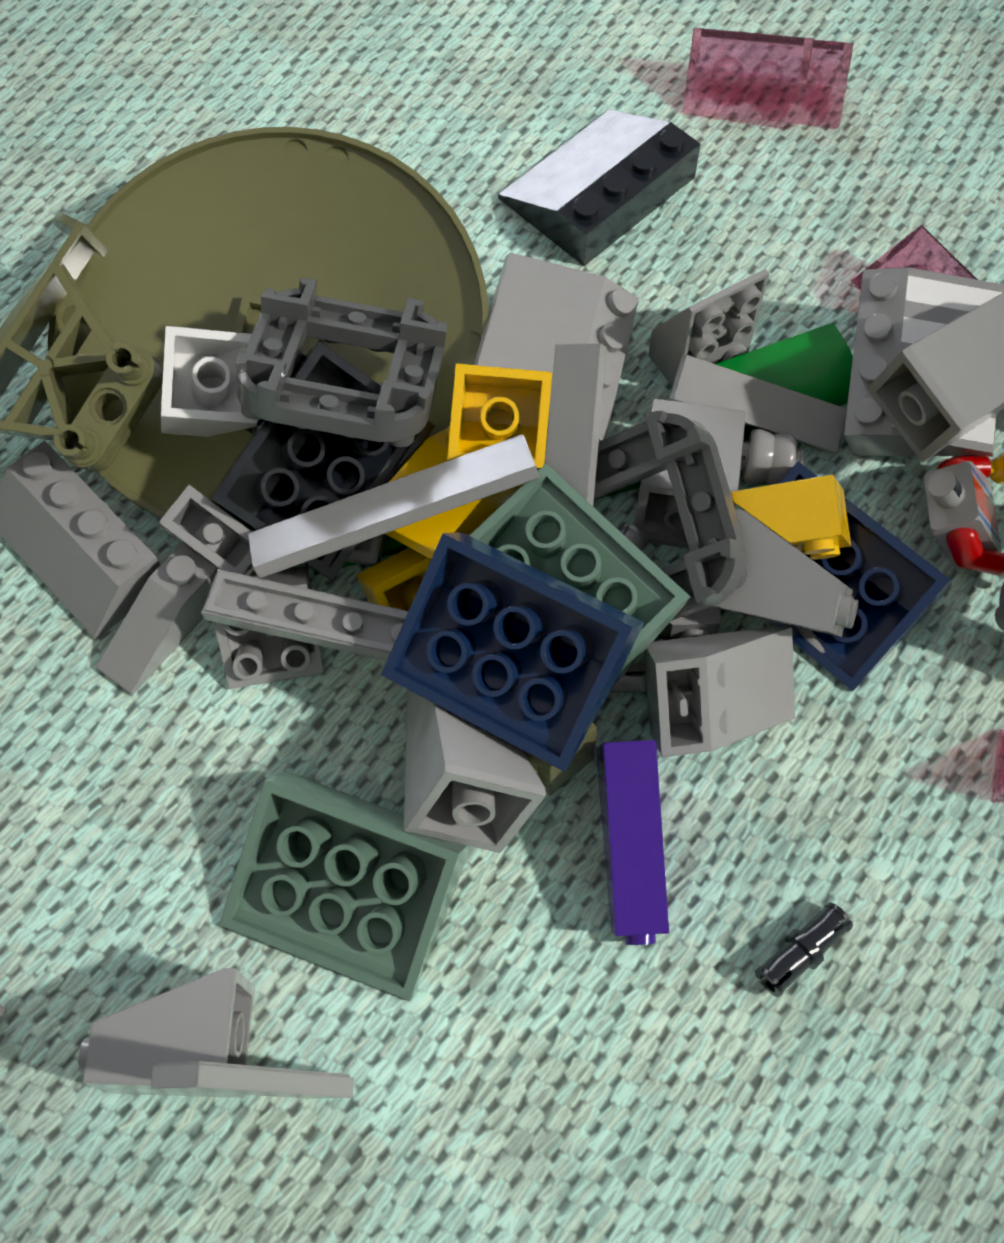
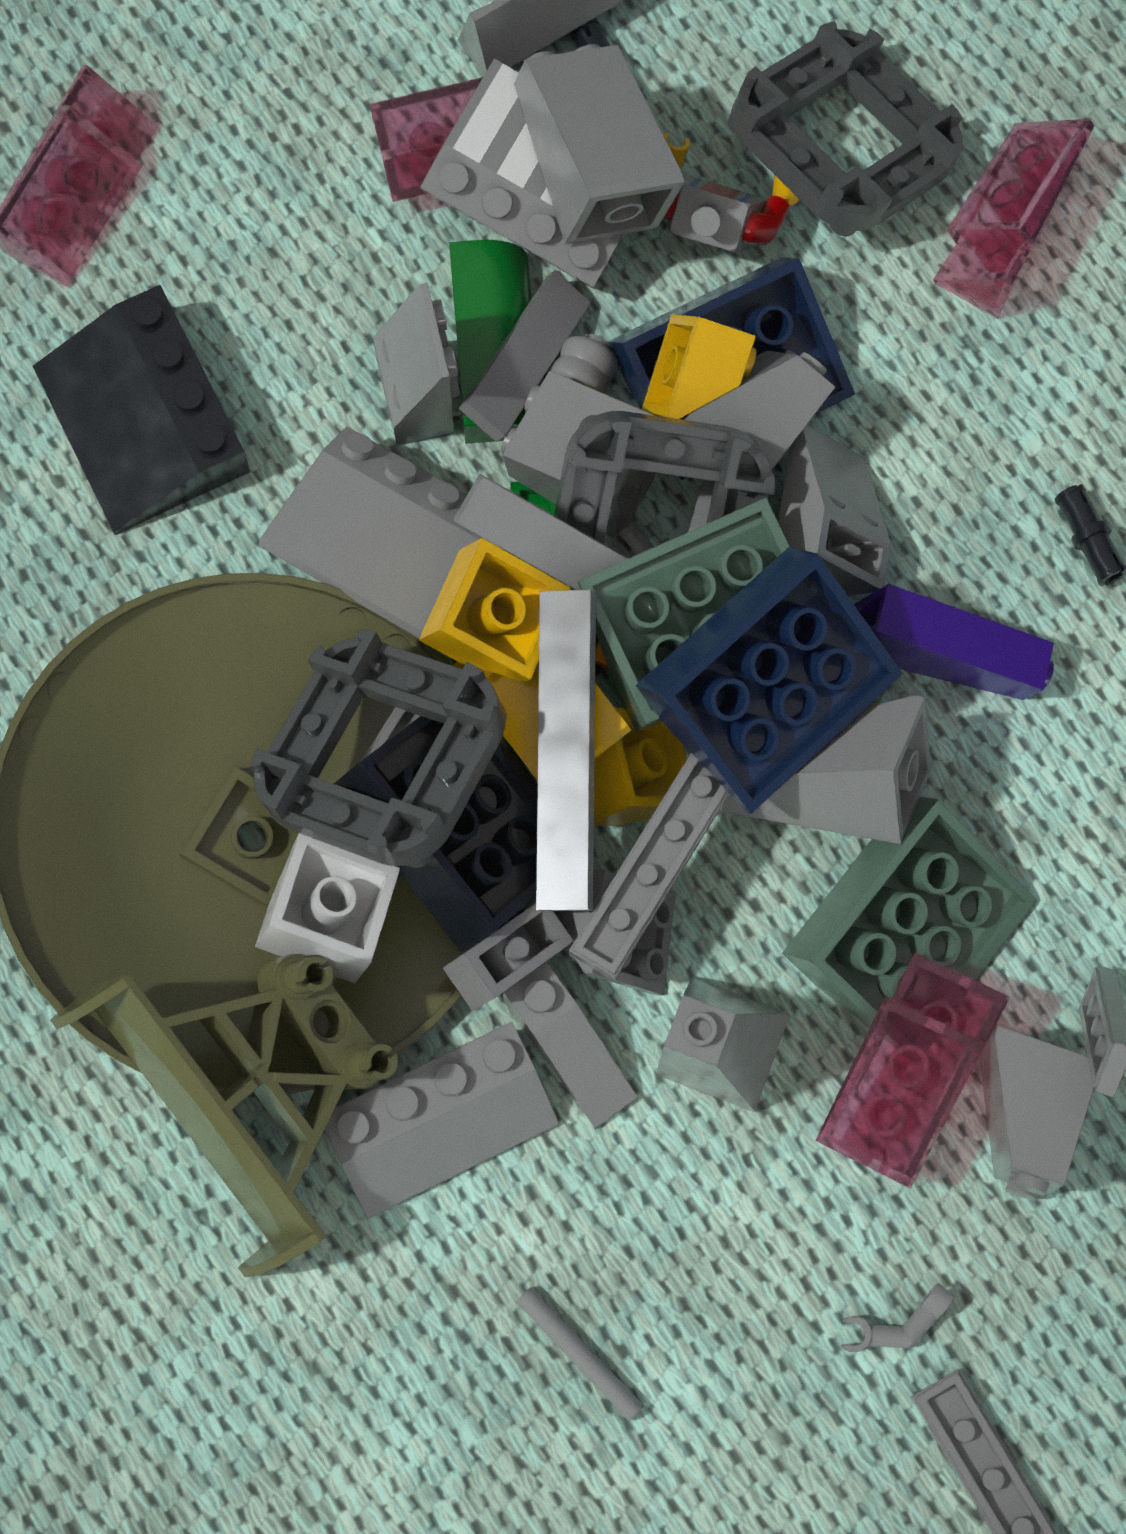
camera: 75 degrees left, 10 degrees up
none -> light grey slope [656,977,790,1112]
none -> clear pink slope [815,953,1010,1188]

